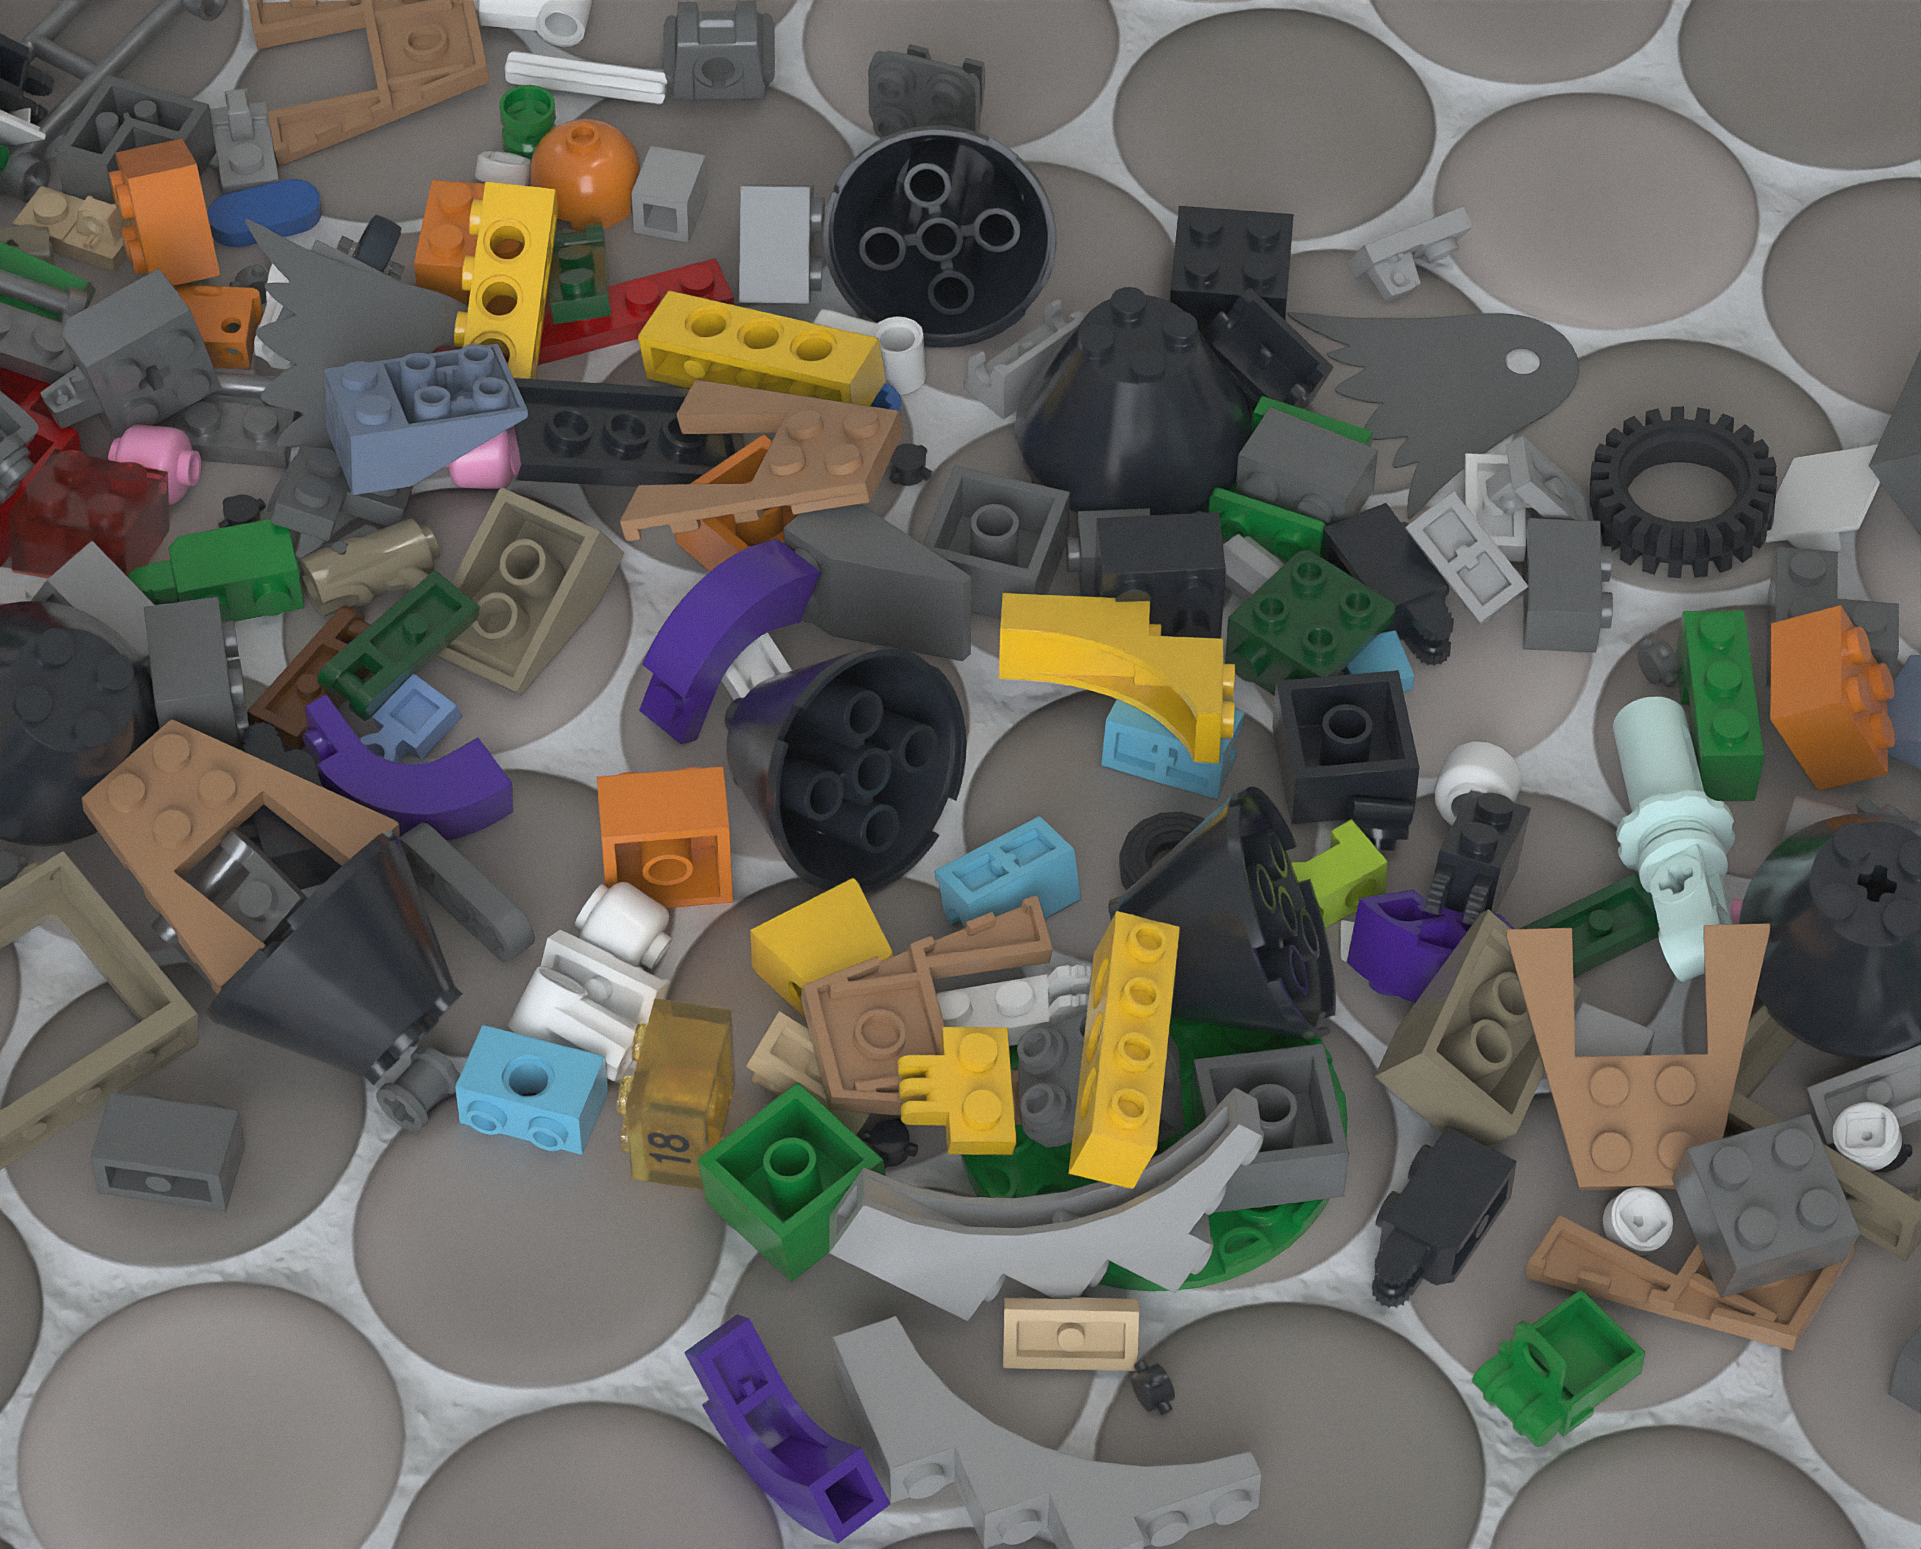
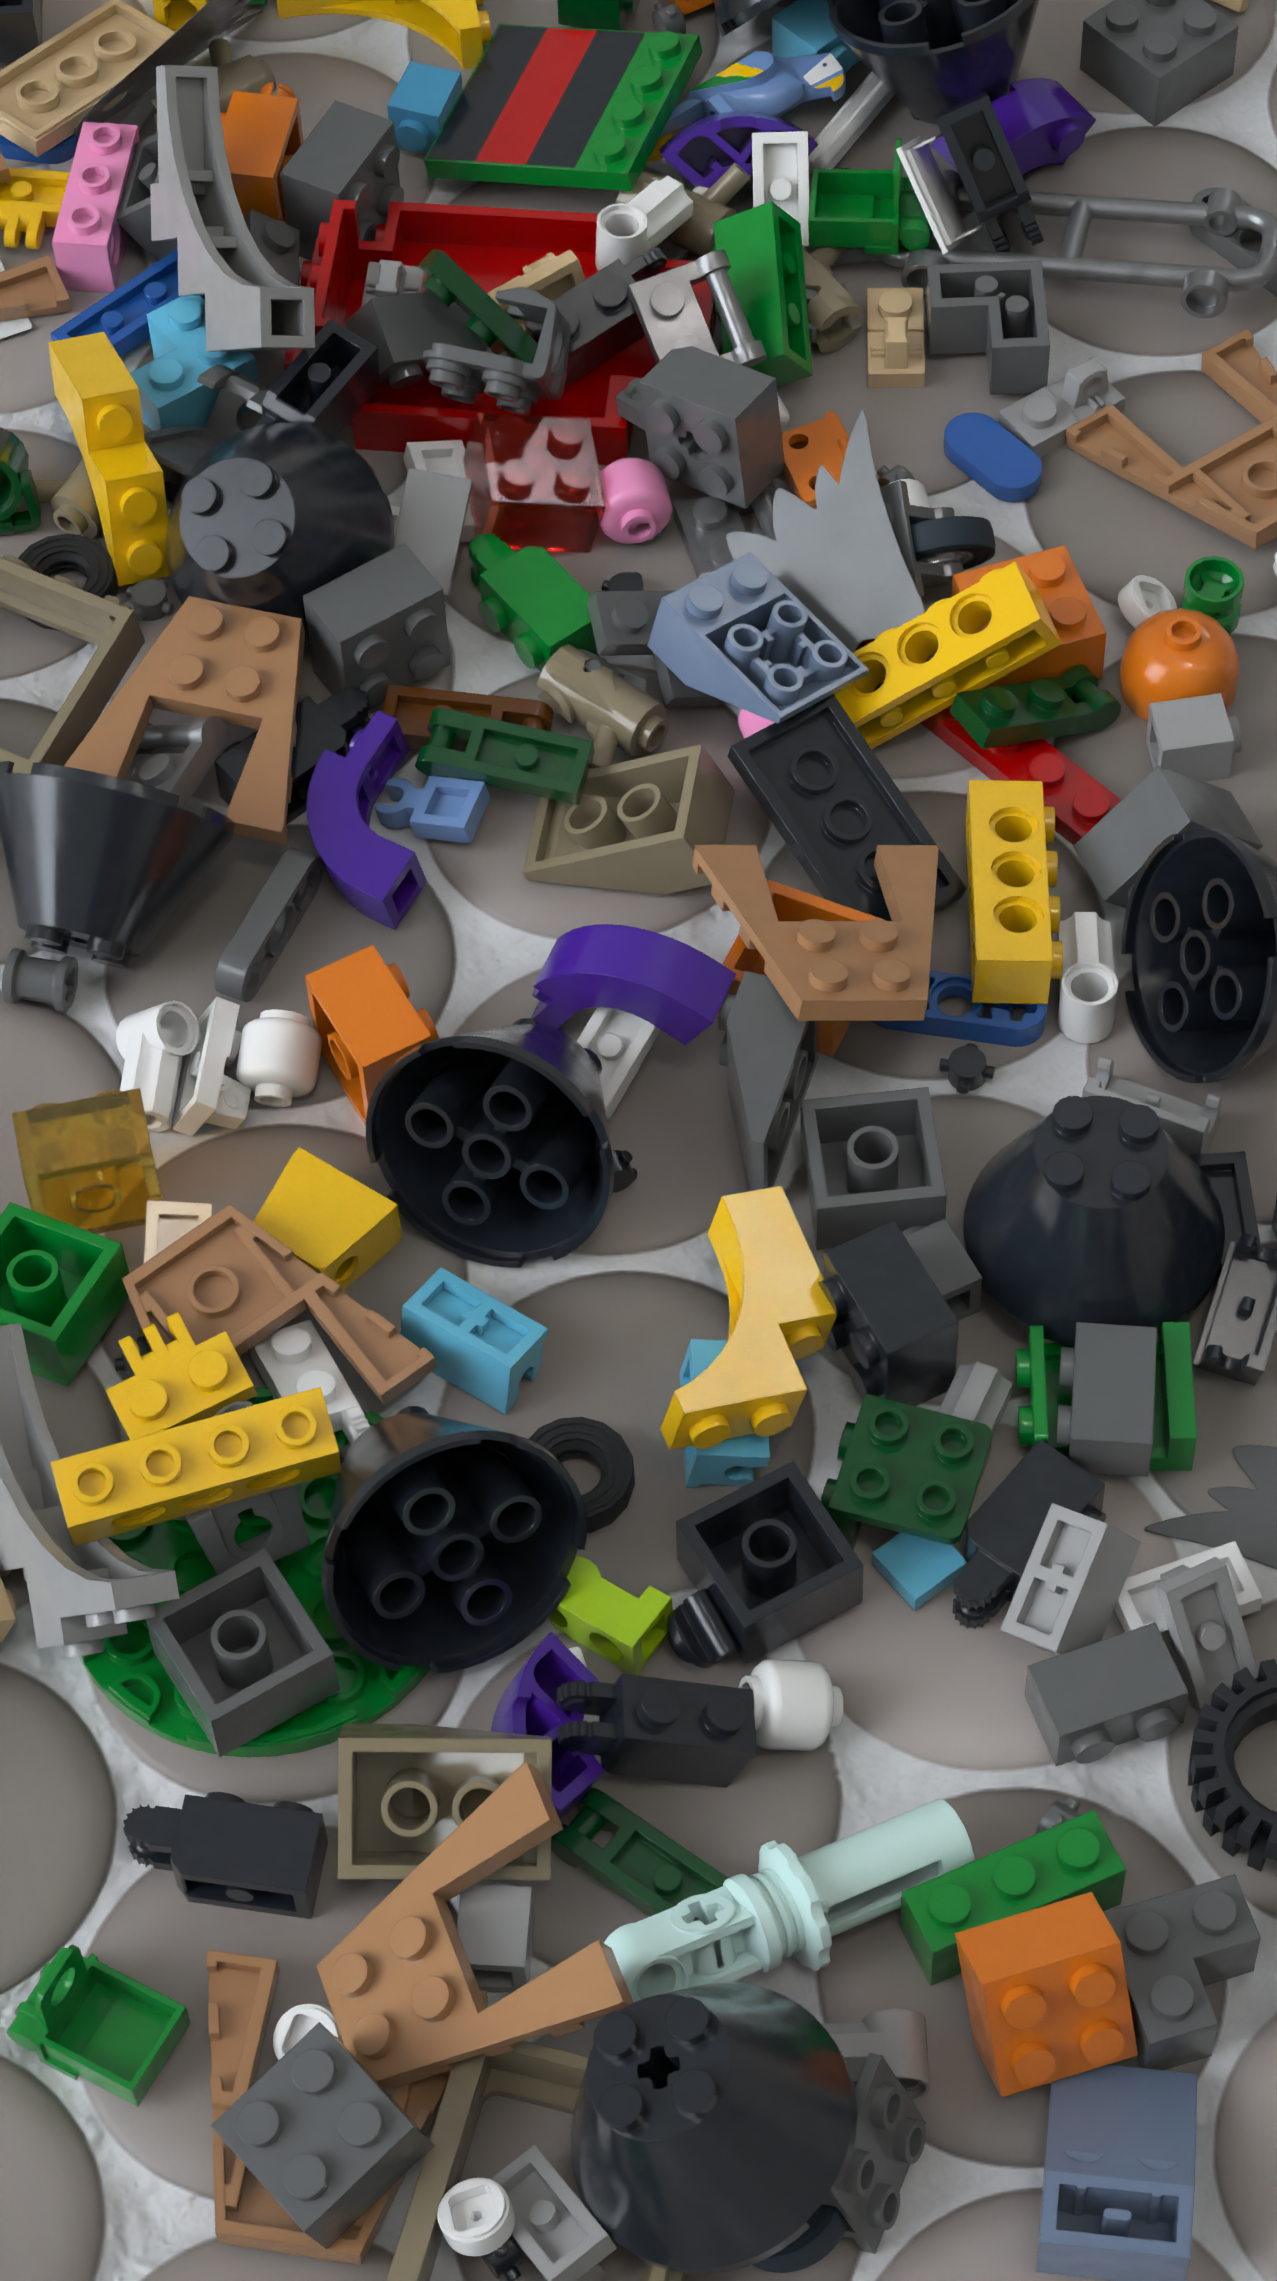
camera: 70 degrees right, 5 degrees up
orange brick [108,138,220,286] -> none
medium azure brick [455,1025,608,1155] -> none

